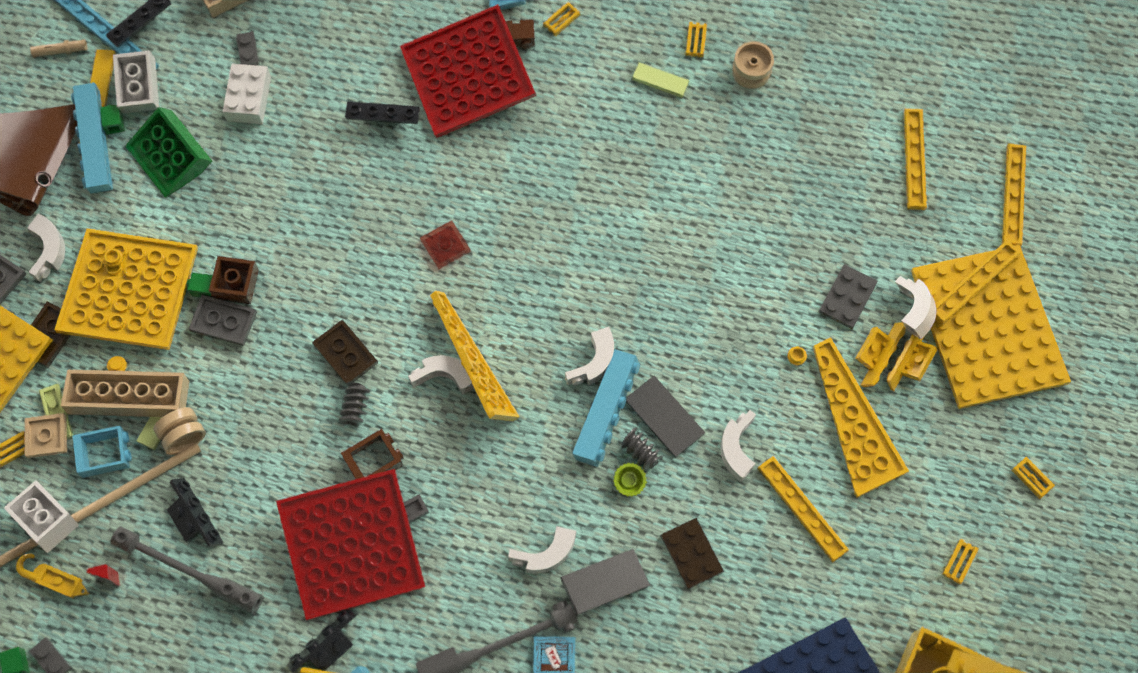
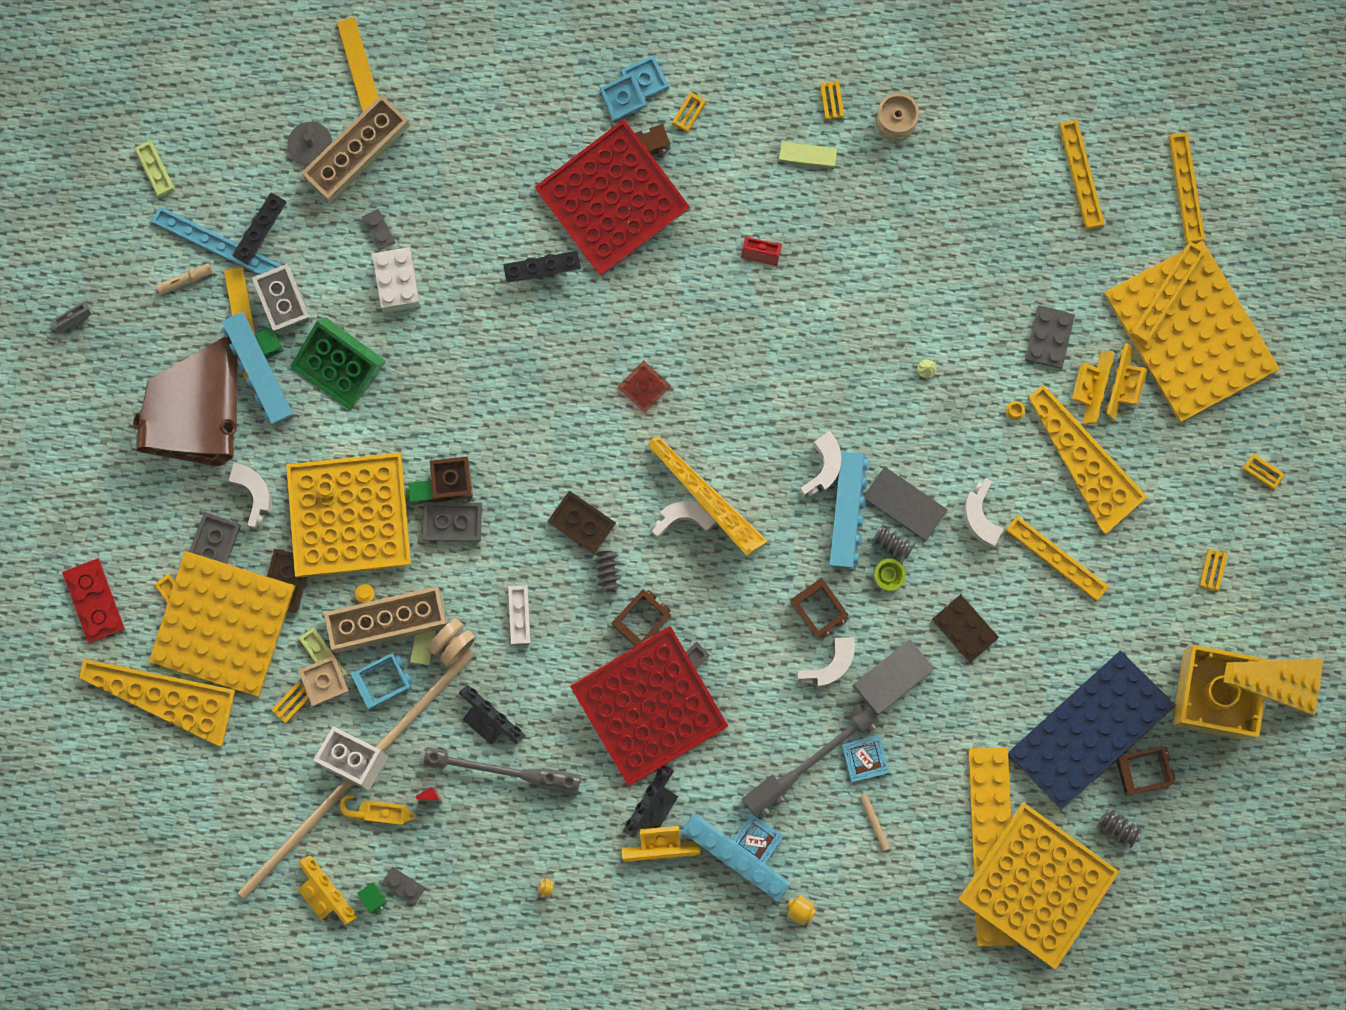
camera: 15 degrees left, 10 degrees up
white arch [895,276,936,339] -> none
none -> white plate [508,585,531,645]
none -> red slope [741,237,782,266]
none -> reddish brown window [790,578,849,640]
none -> yellowish green plate [917,359,936,378]

